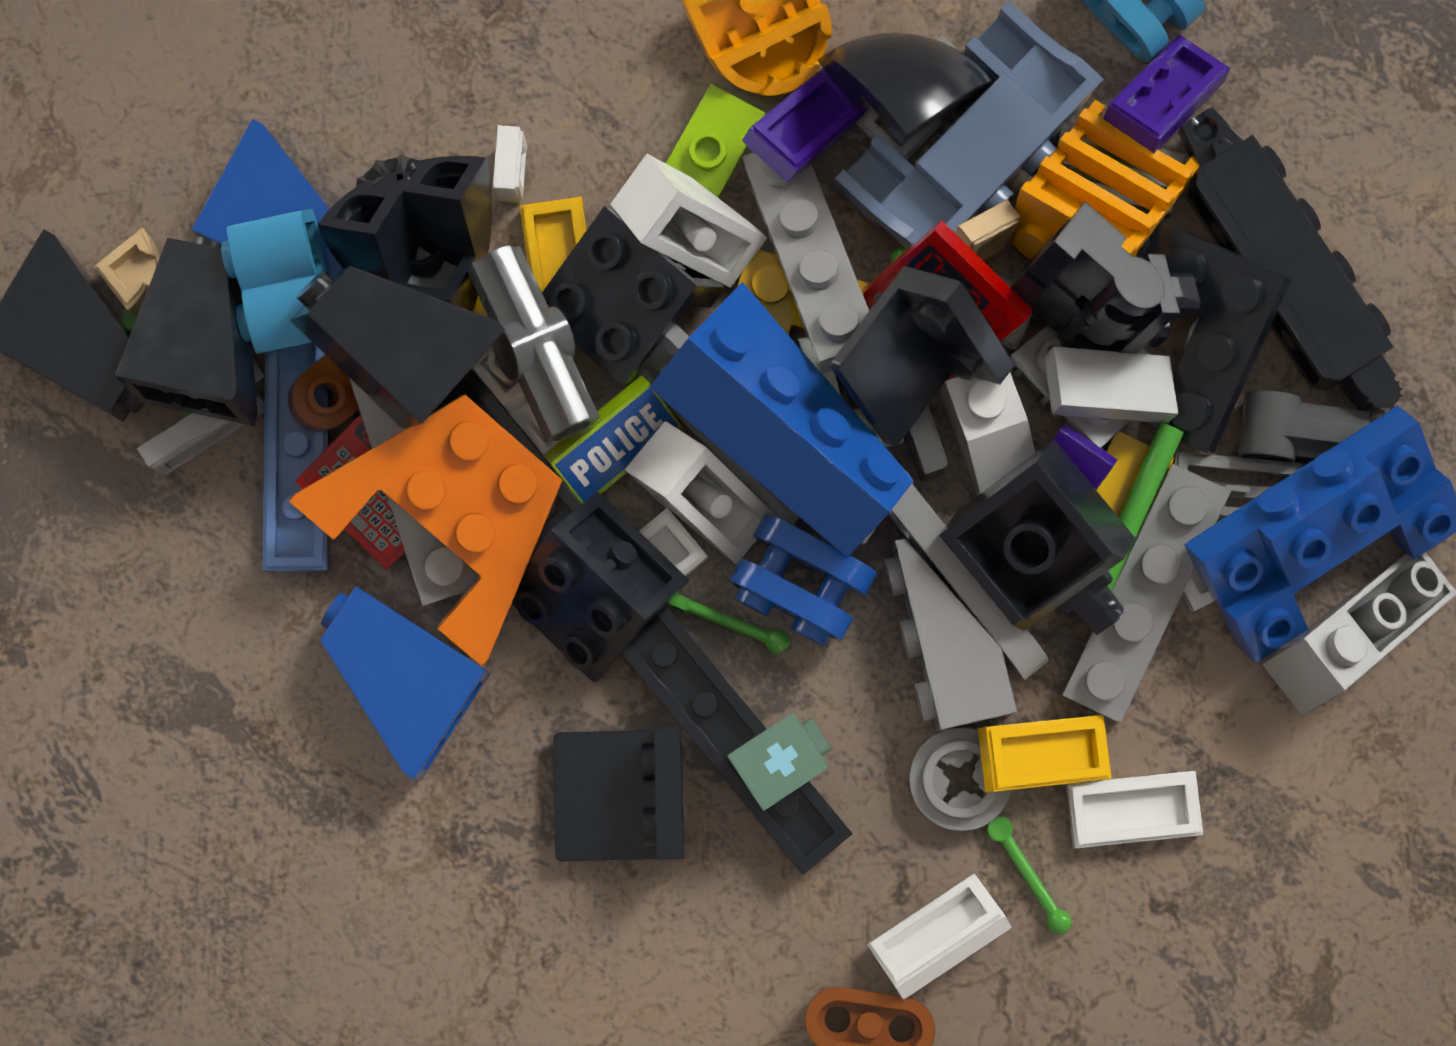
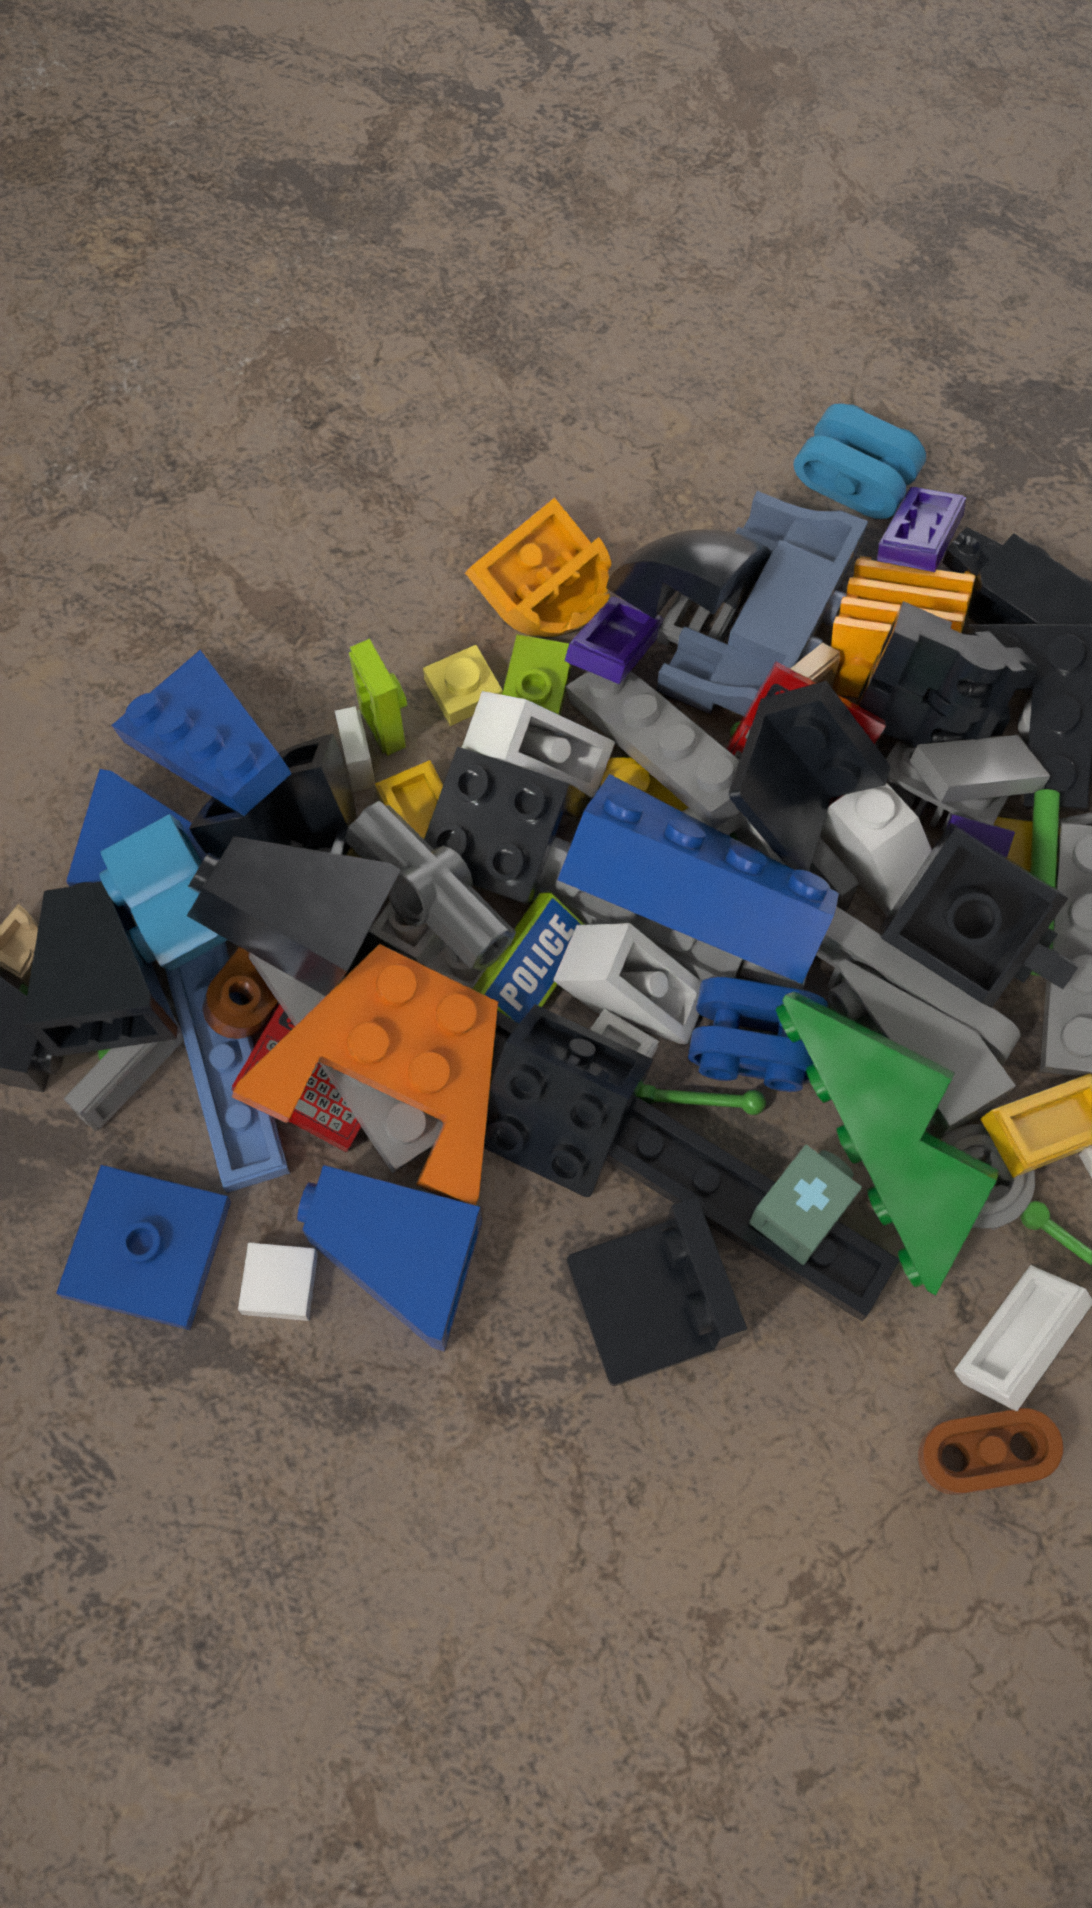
camera: 20 degrees left, 15 degrees down
none -> blue plate [56,1165,231,1330]
none -> blue wing [111,650,292,816]
none -> white tile [238,1243,318,1321]
none -> lime plate [349,638,407,756]
none -> light yellow plate [423,645,503,726]
none -> green slope [776,991,999,1296]

